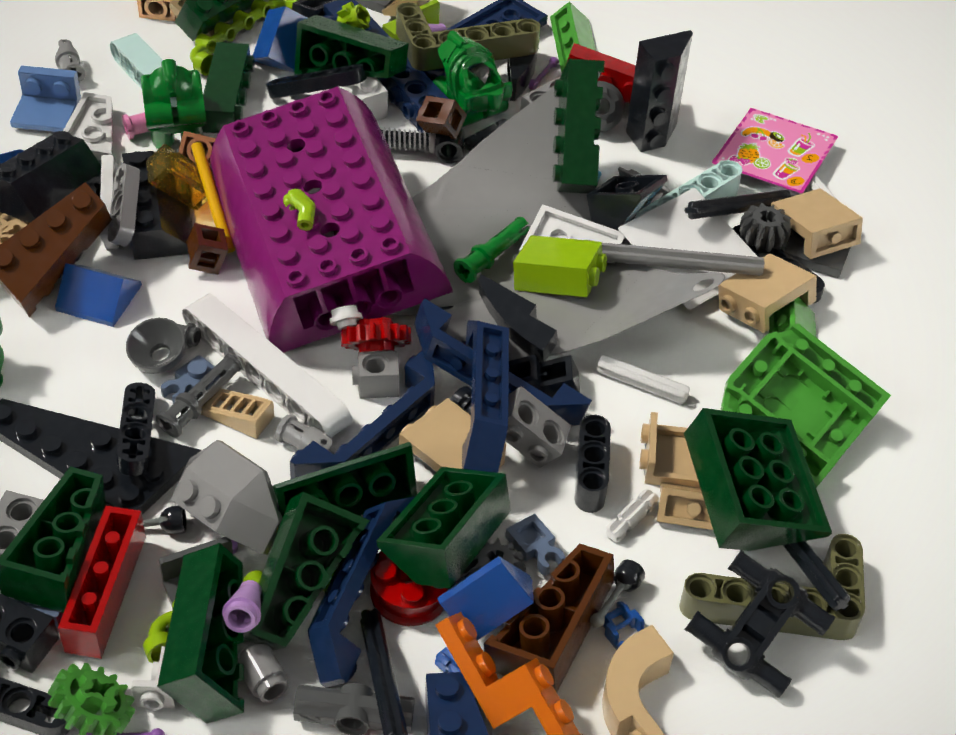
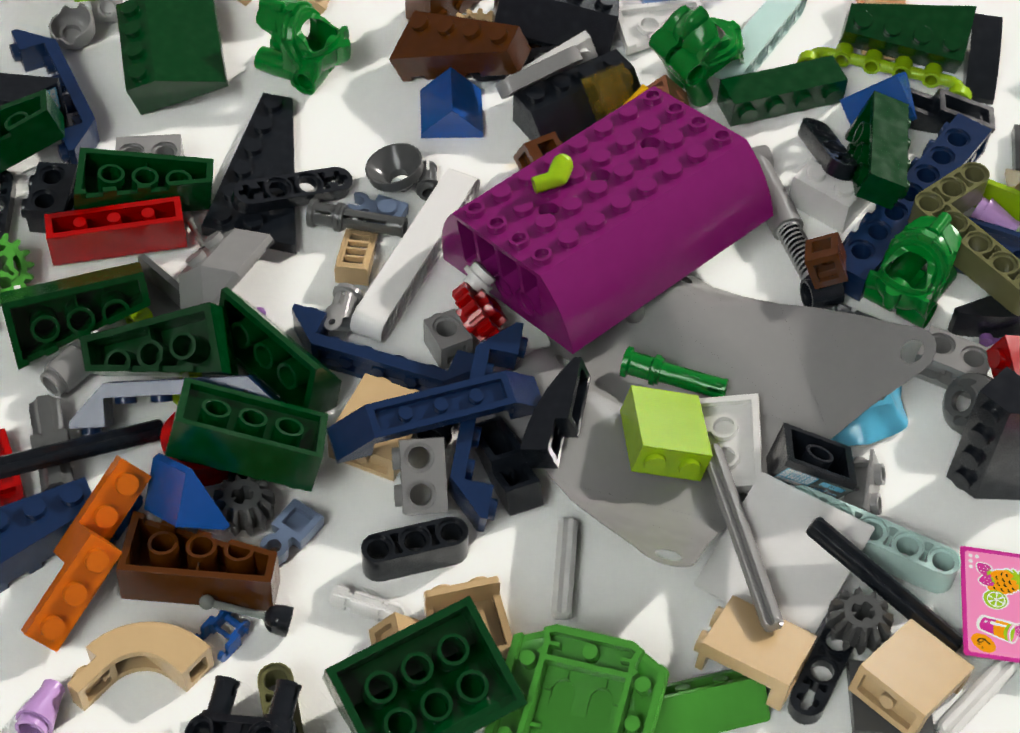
camera: 70 degrees right, 5 degrees up
lavender cone [222,580,262,633] -> none
lime gear [337,1,370,30] -> none
dark green wedge [552,58,605,194] -> none

